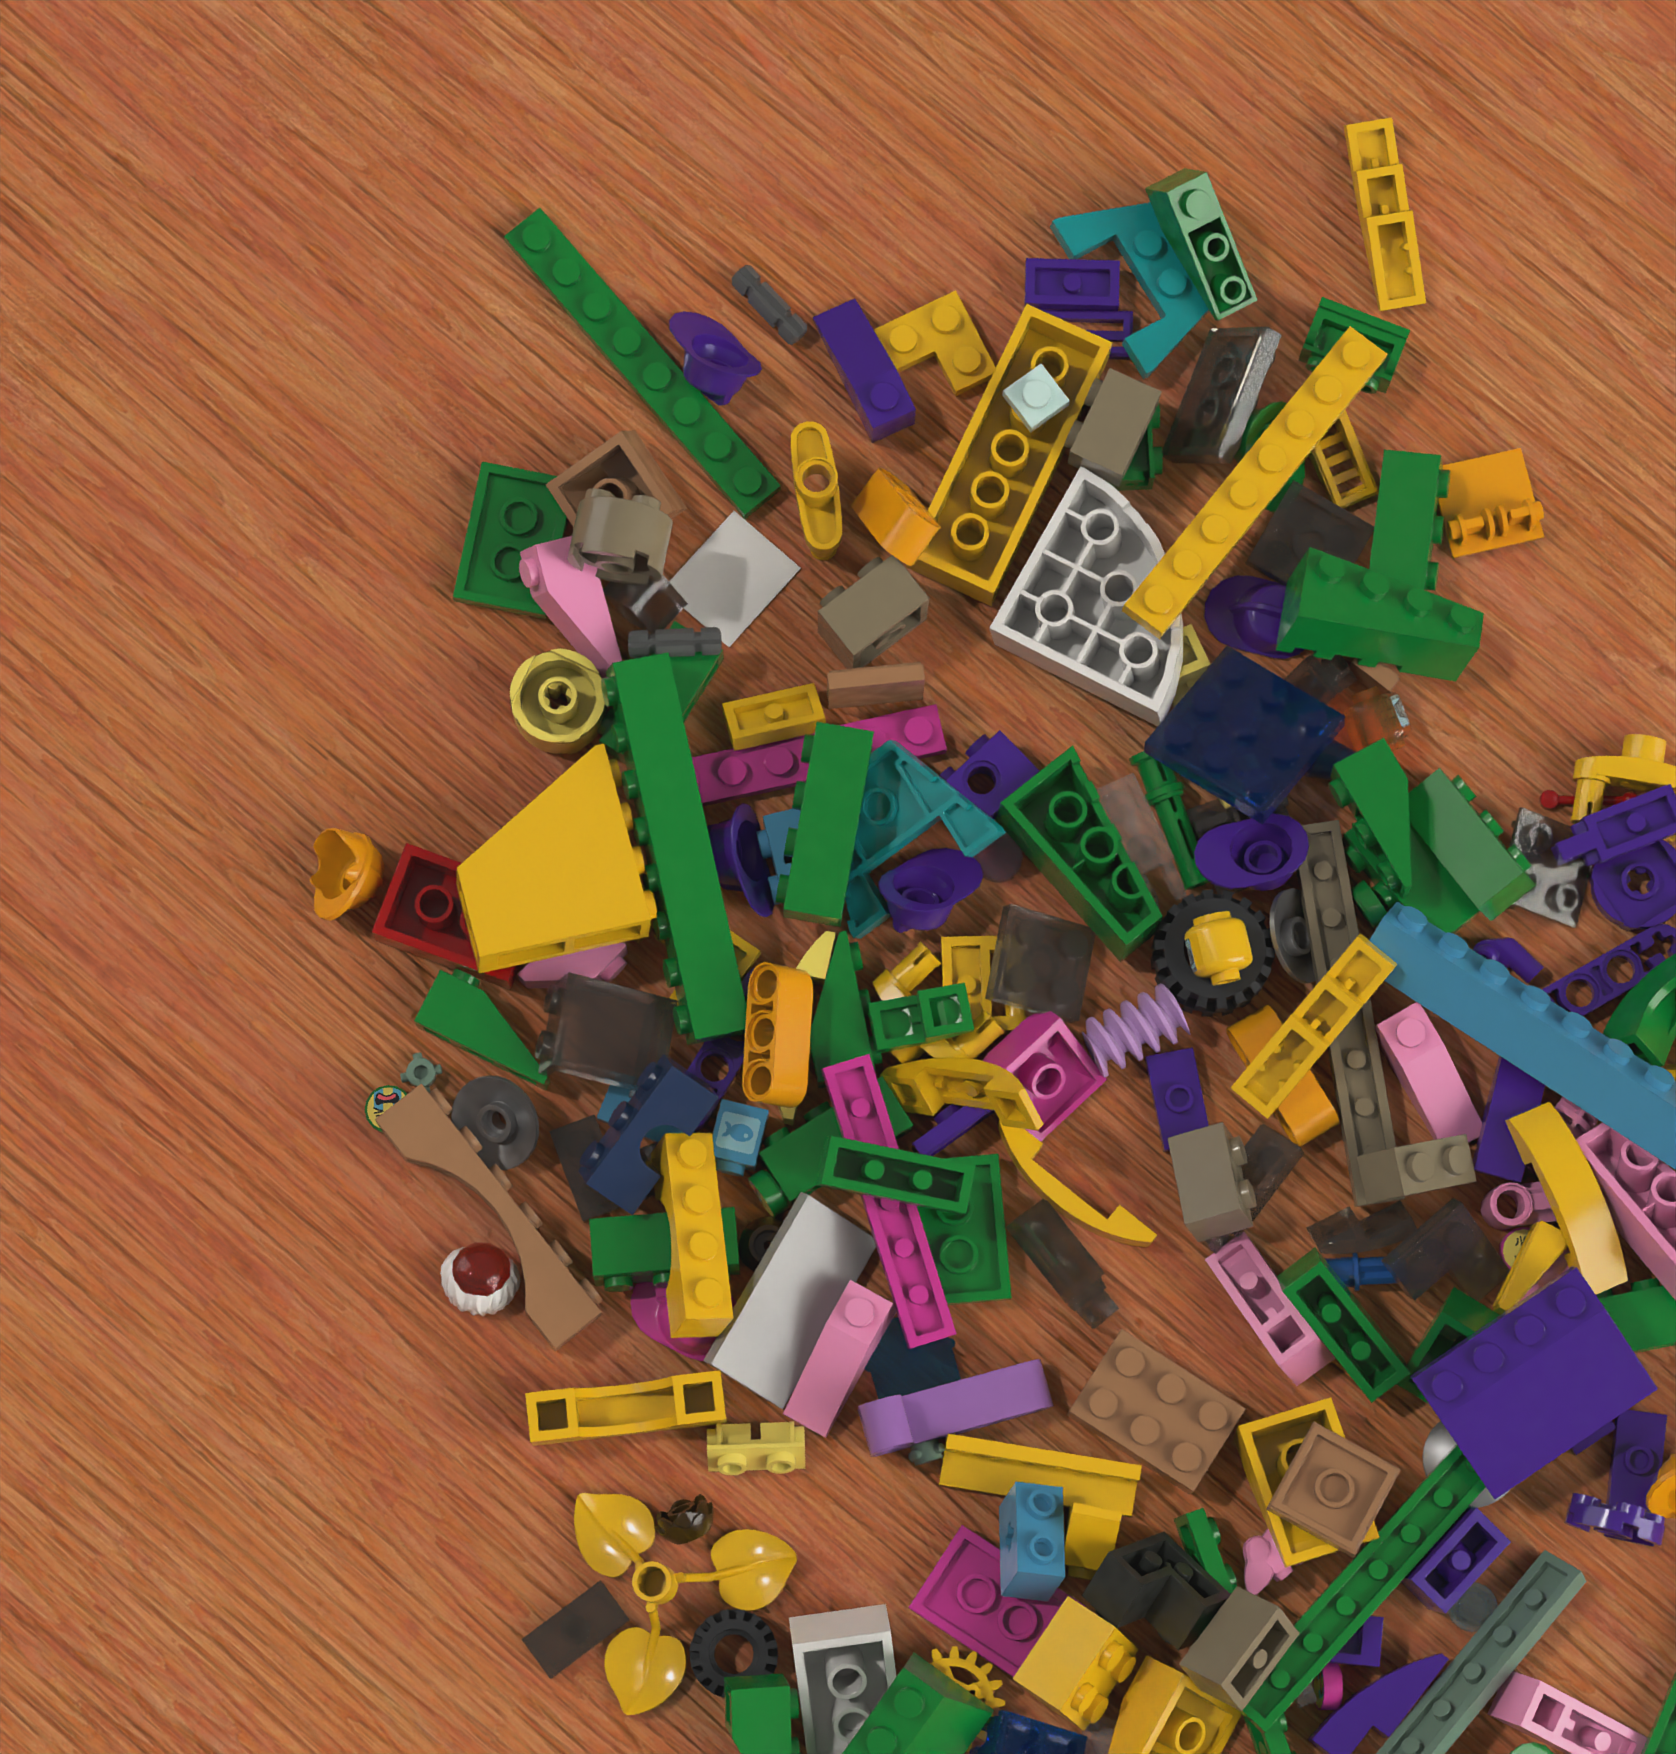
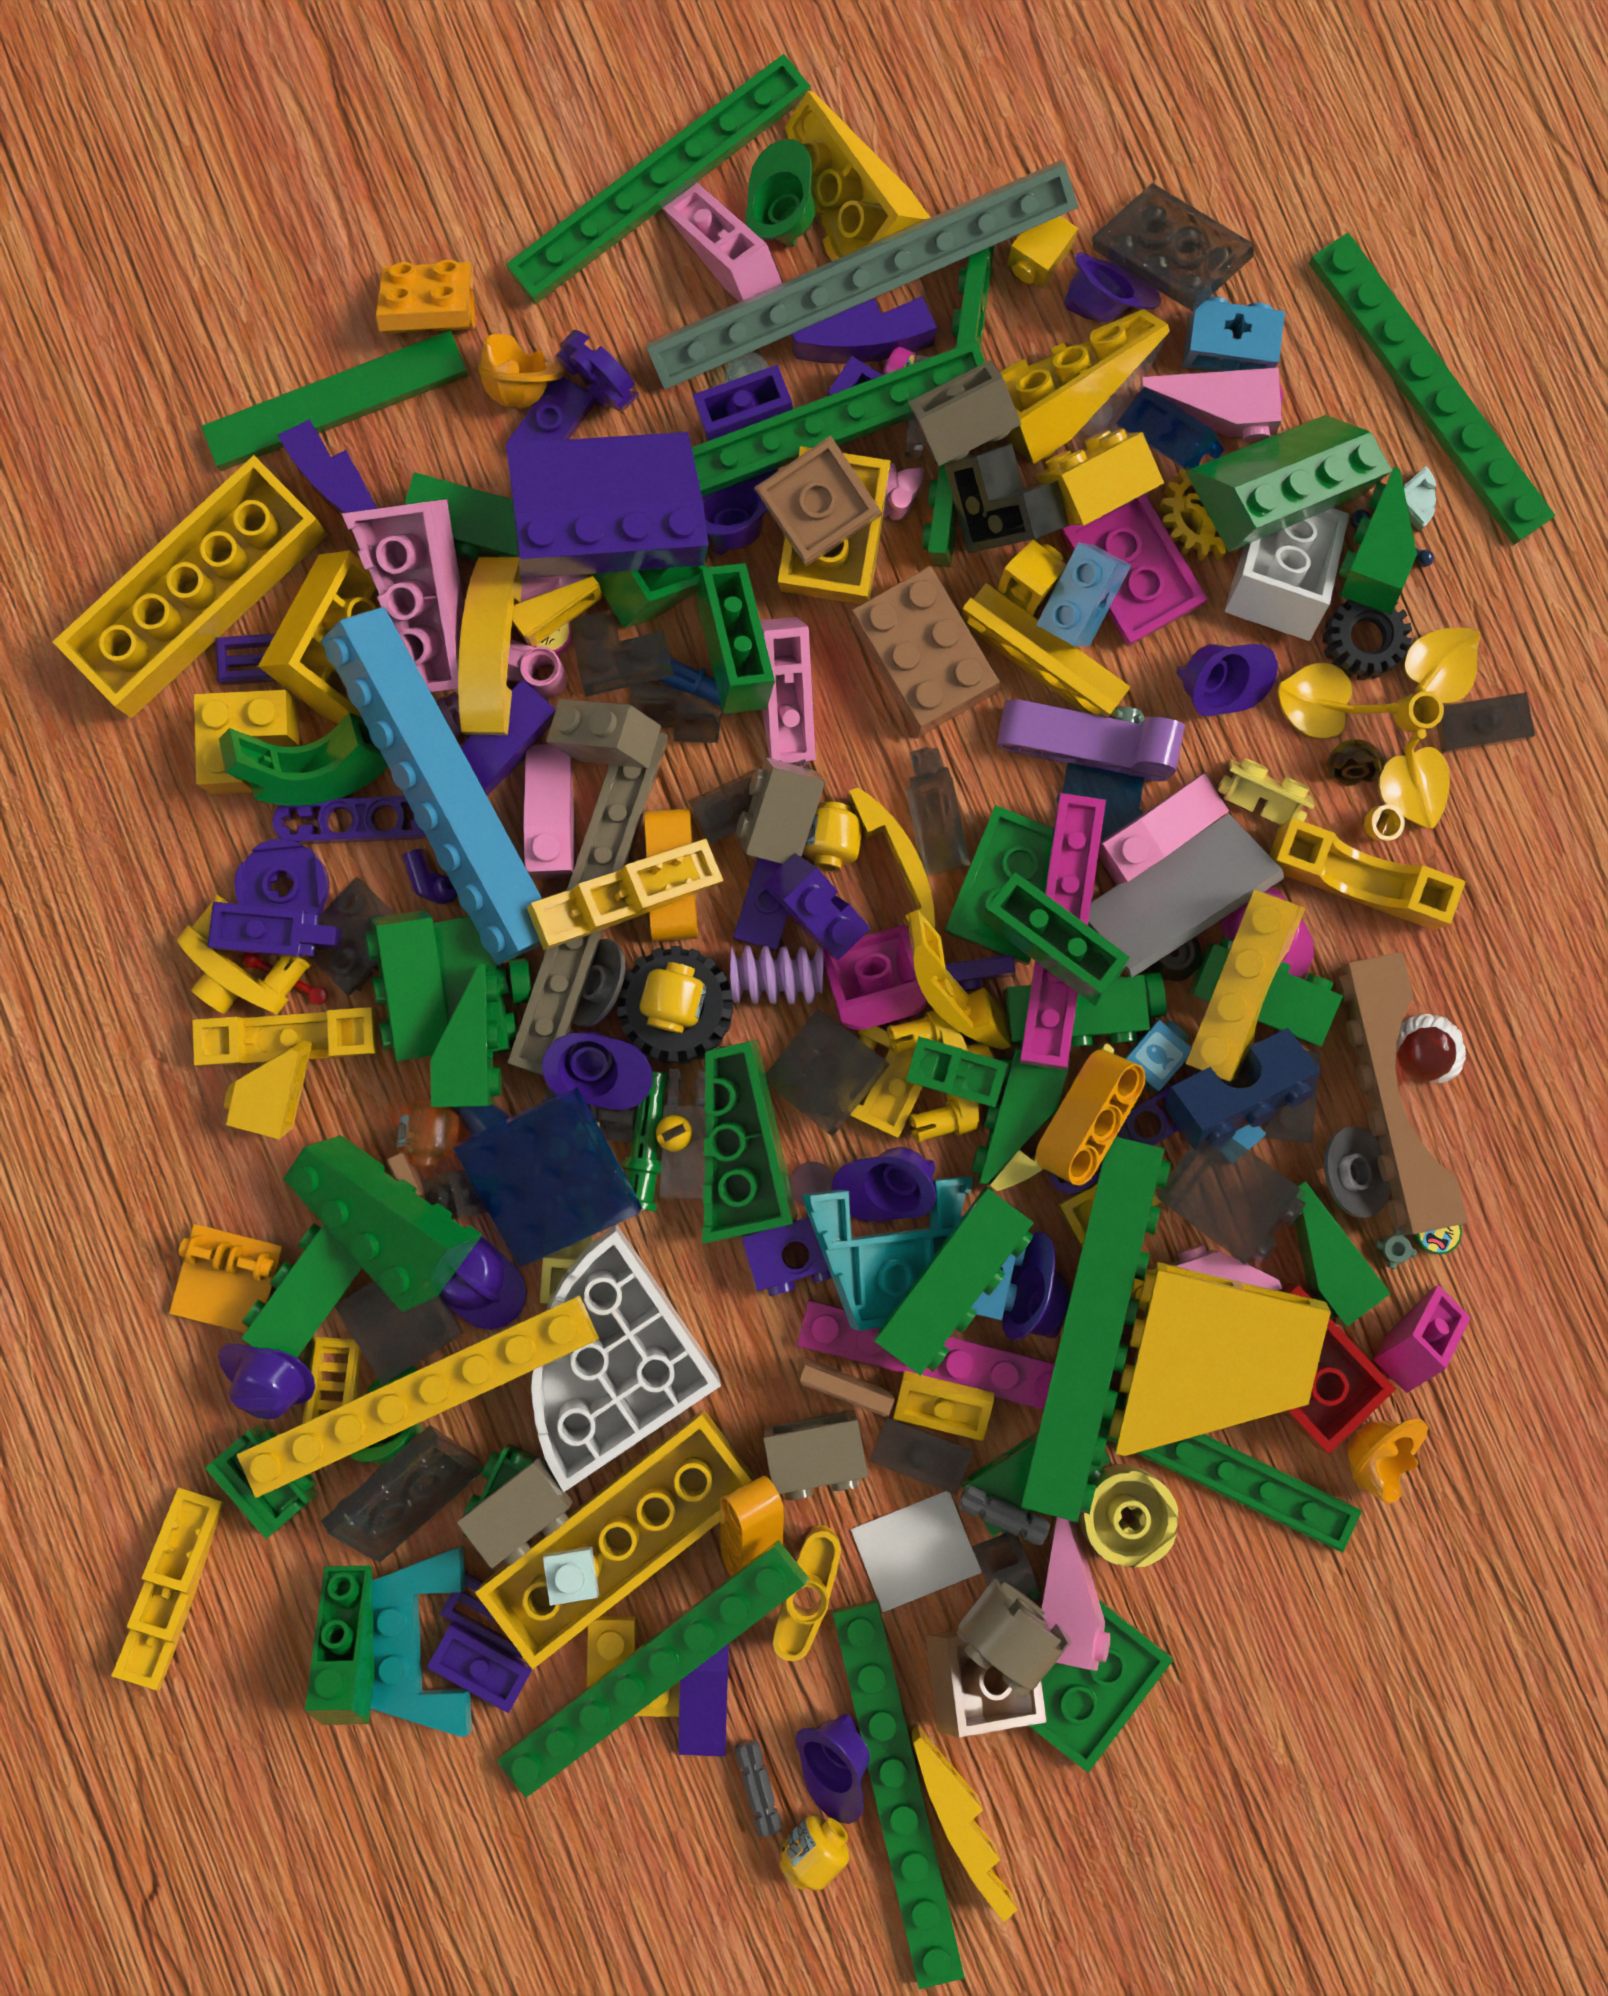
camera: 155 degrees left, 5 degrees up
none -> yellow slope [192,1007,376,1066]
none -> dark purple piece [218,1343,316,1420]
none -> yellow slope [224,1041,312,1139]
none -> green plate [497,1540,809,1798]
none -> yellow hinge [656,1115,693,1152]
none -> dark purple piece [702,469,779,555]
none -> dark purple brick [763,853,871,961]
none -> yellow head [780,1815,849,1890]
none -> yellow head [803,802,863,872]
none -> clear smoke plate [869,1416,973,1495]
none -> yellow slope [911,1725,1018,1923]
none -> green tile [1098,1388,1362,1553]
none -> dark purple piece [1176,644,1278,716]
none -> yellow hinge [1363,804,1405,841]
none -> dark pink slope [1373,1285,1471,1393]

